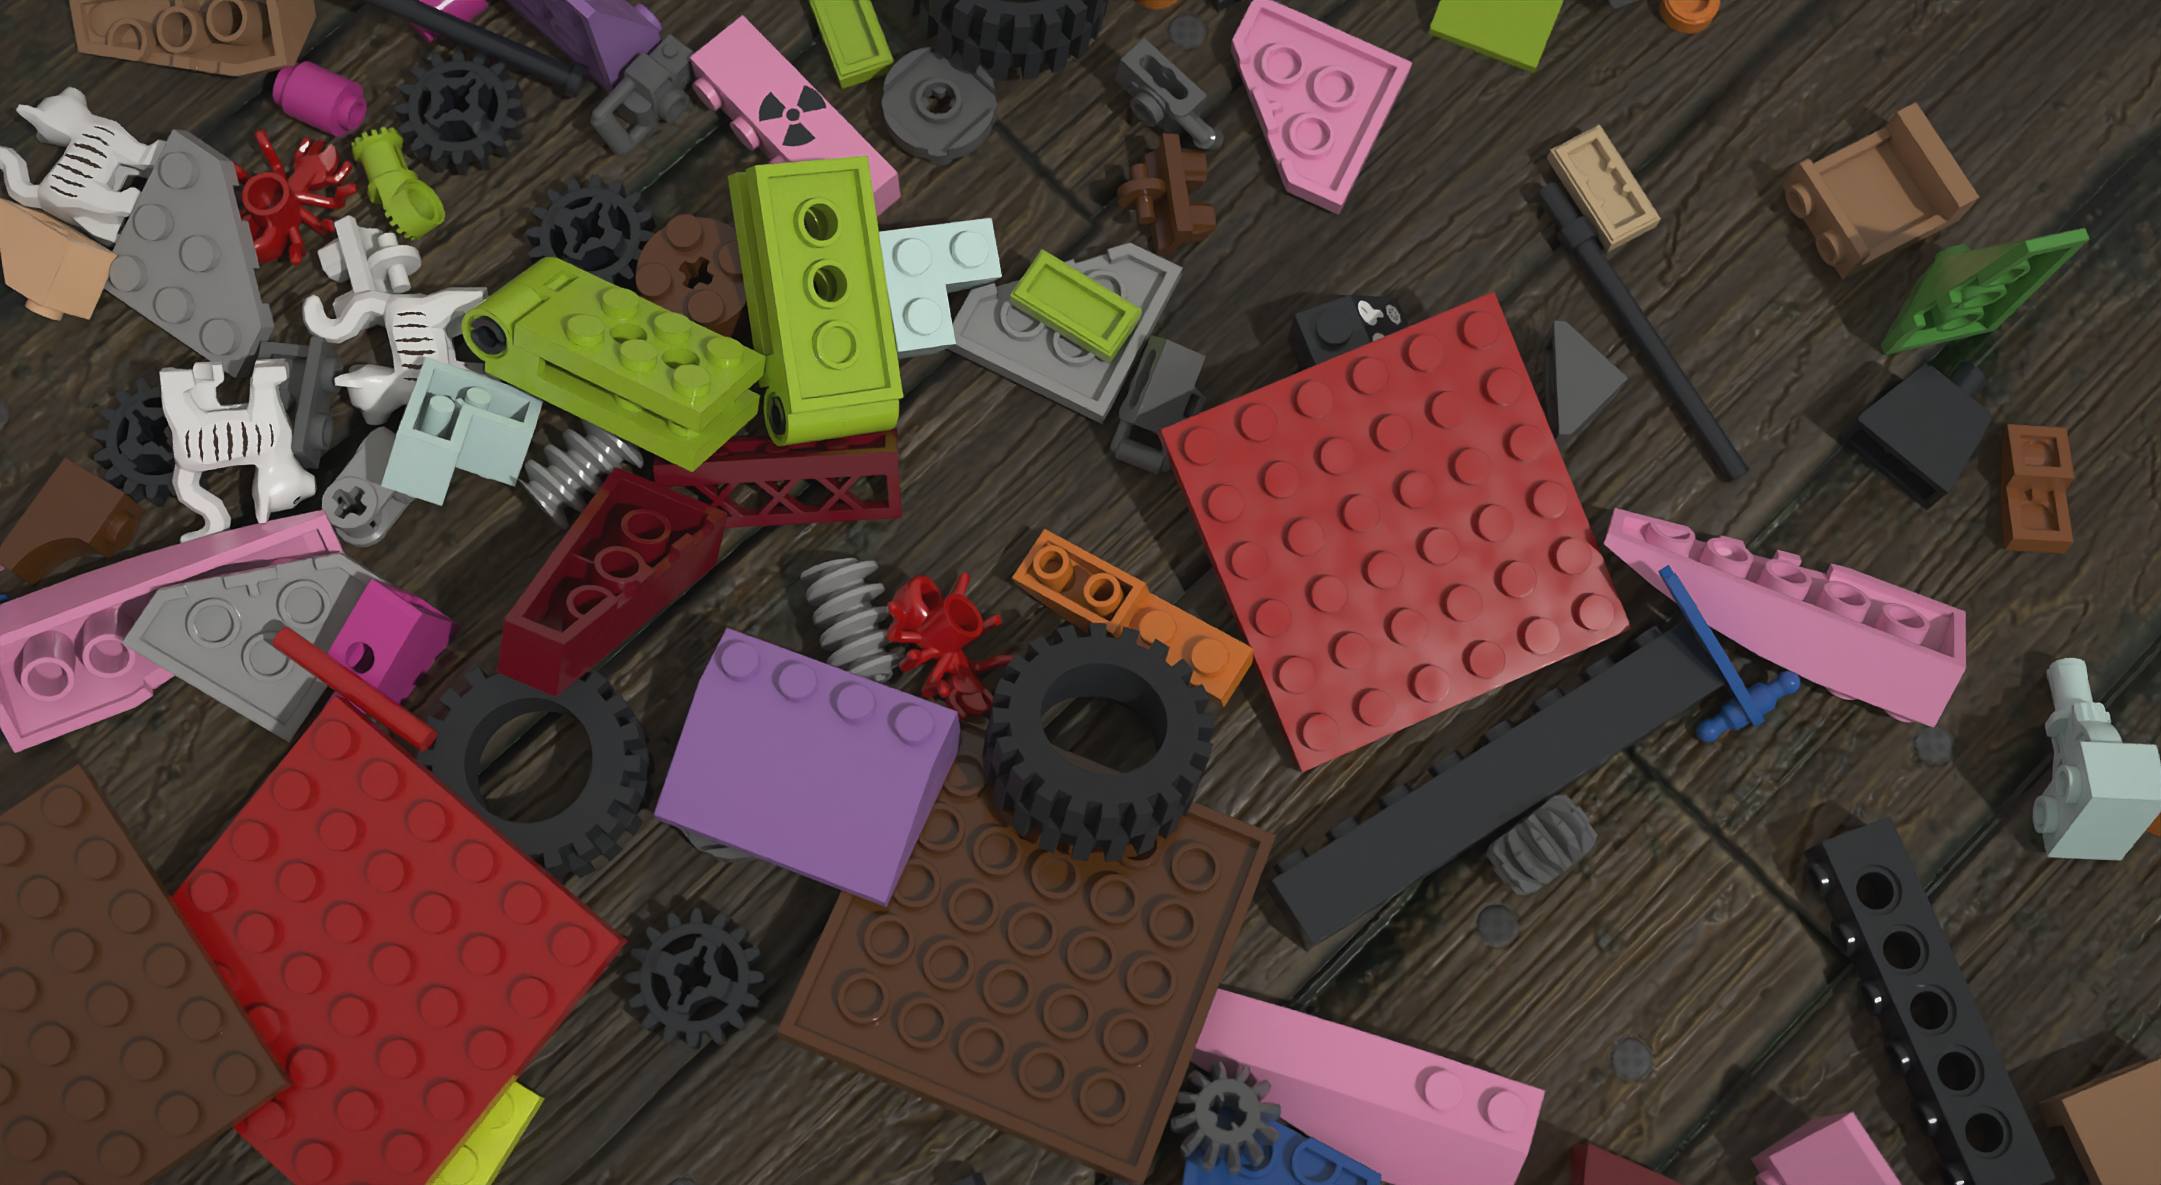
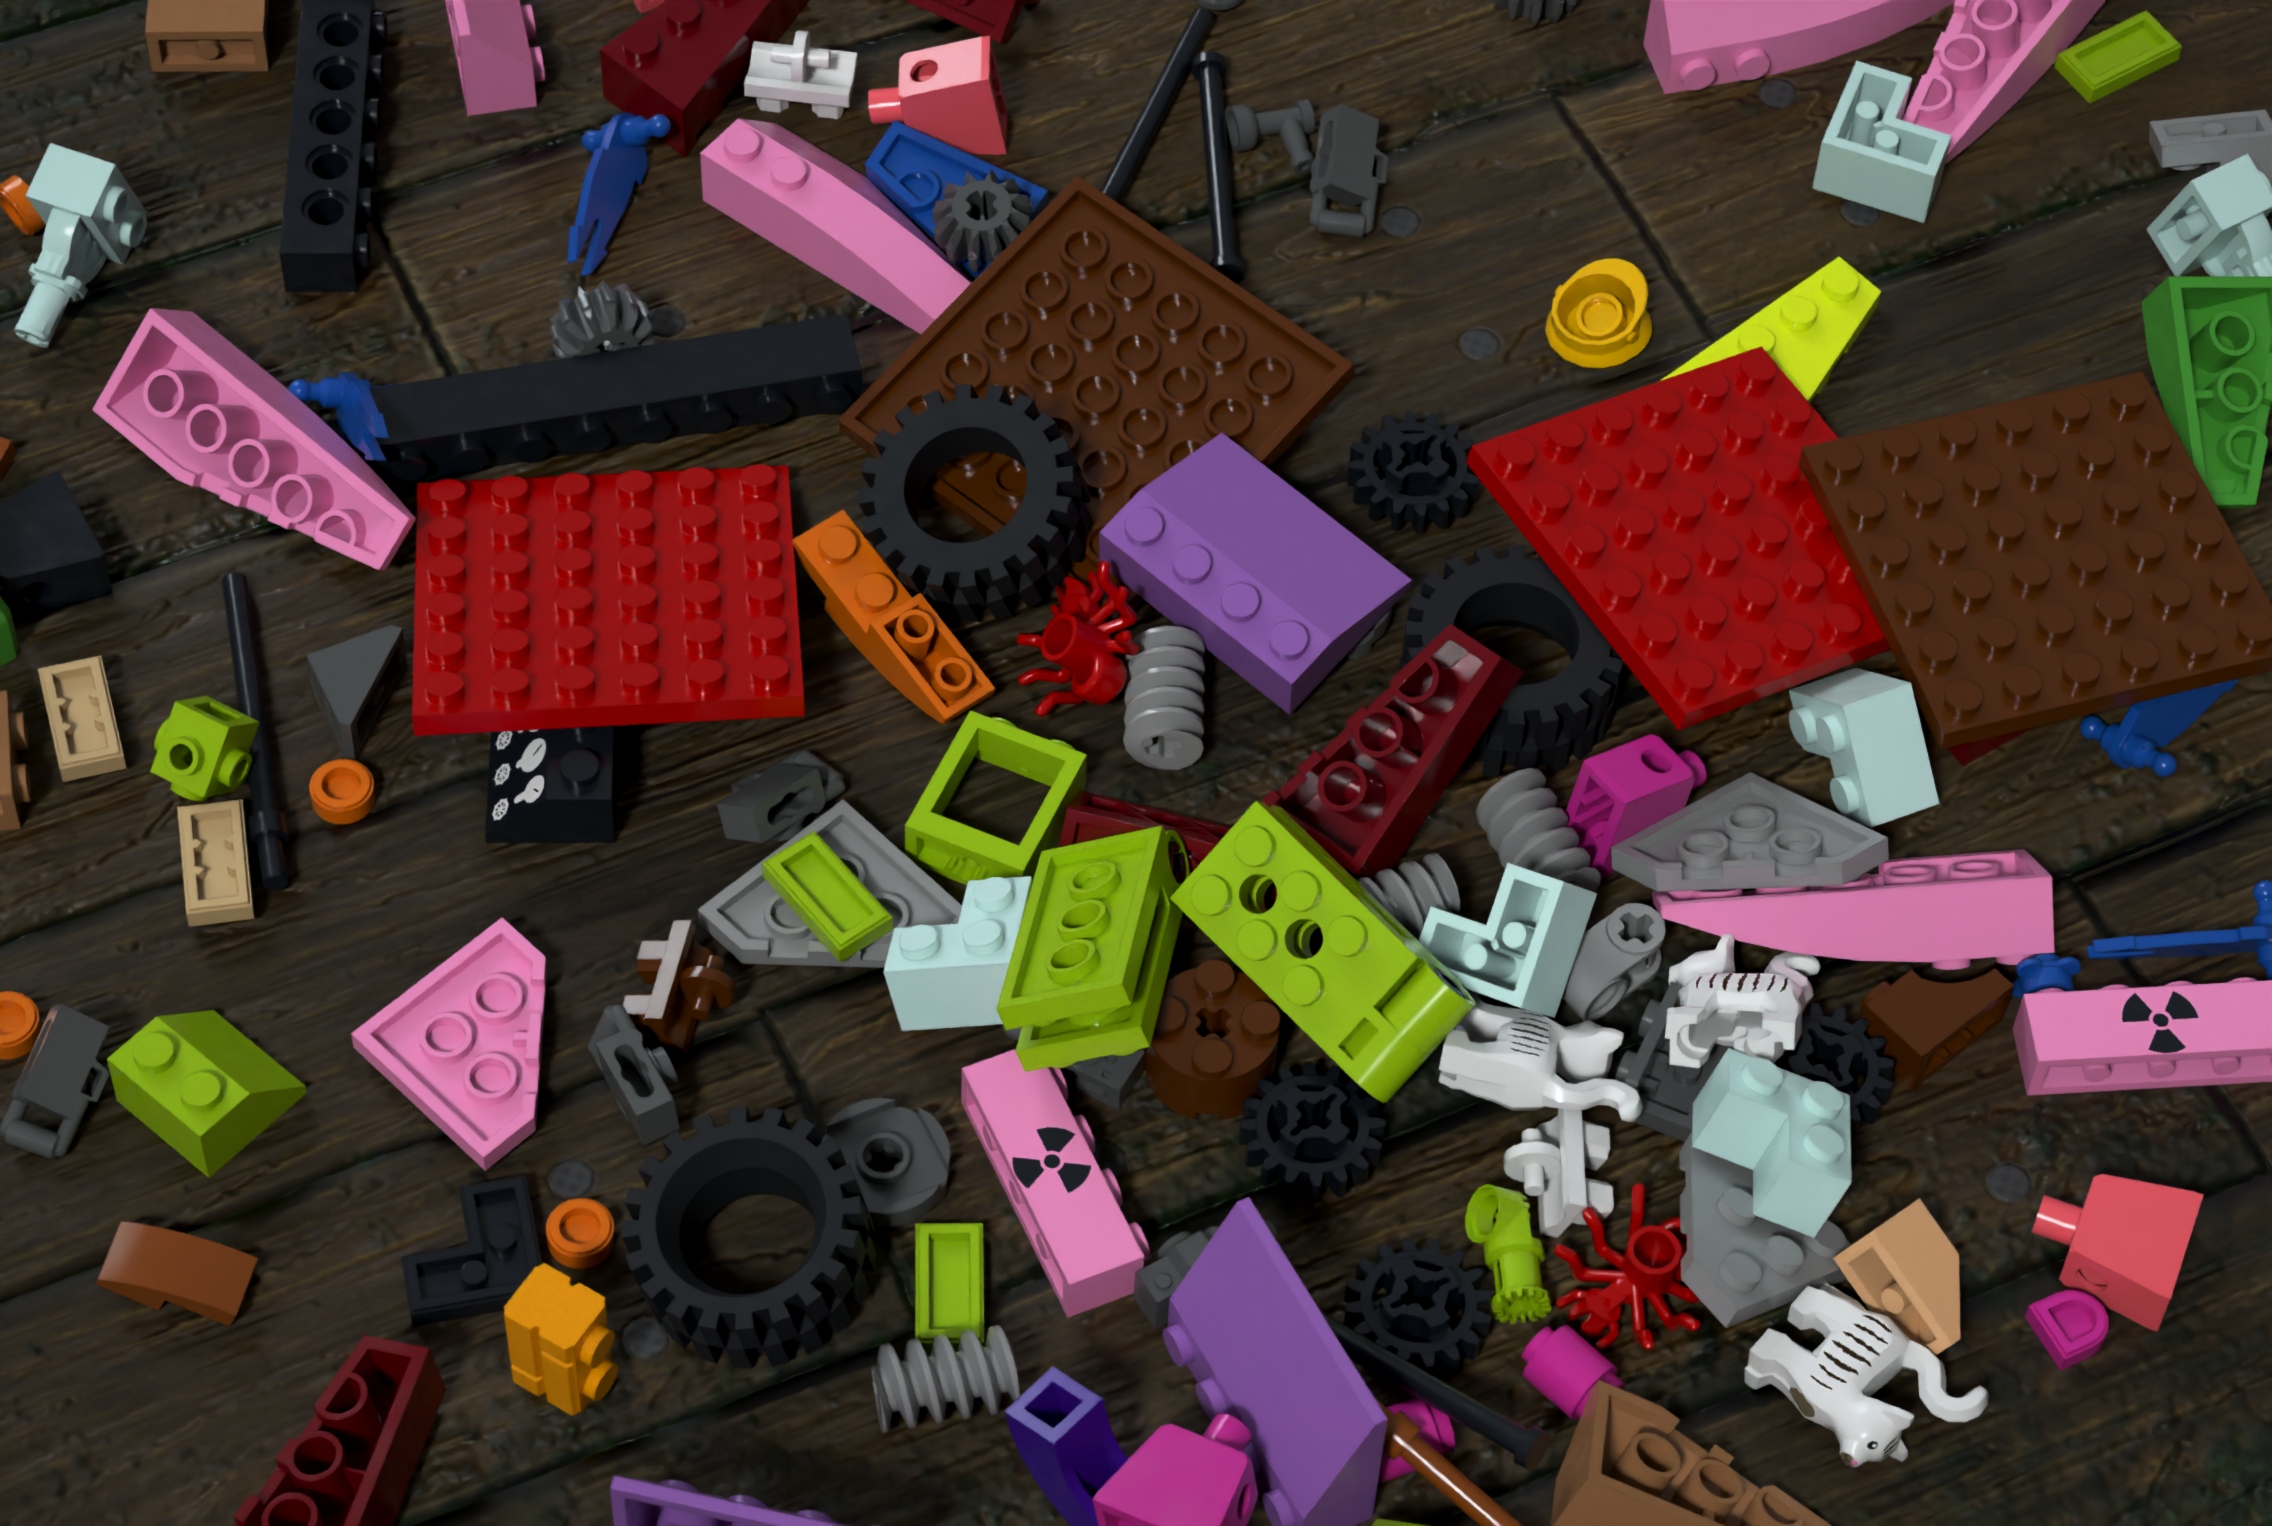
camera: 160 degrees left, 20 degrees down
red bar [272,627,437,752] -> none
none -> tan plate [38,655,127,782]
none -> lime brick [150,696,260,802]
none -> orange tile [309,759,376,824]
none -> blue piece [567,112,671,276]
none -> lime window [905,710,1087,885]
none -> light grey piece [1476,768,1601,892]
none -> light aqua brick [1692,1048,1852,1238]
none -> light aqua brick [1789,668,1939,827]

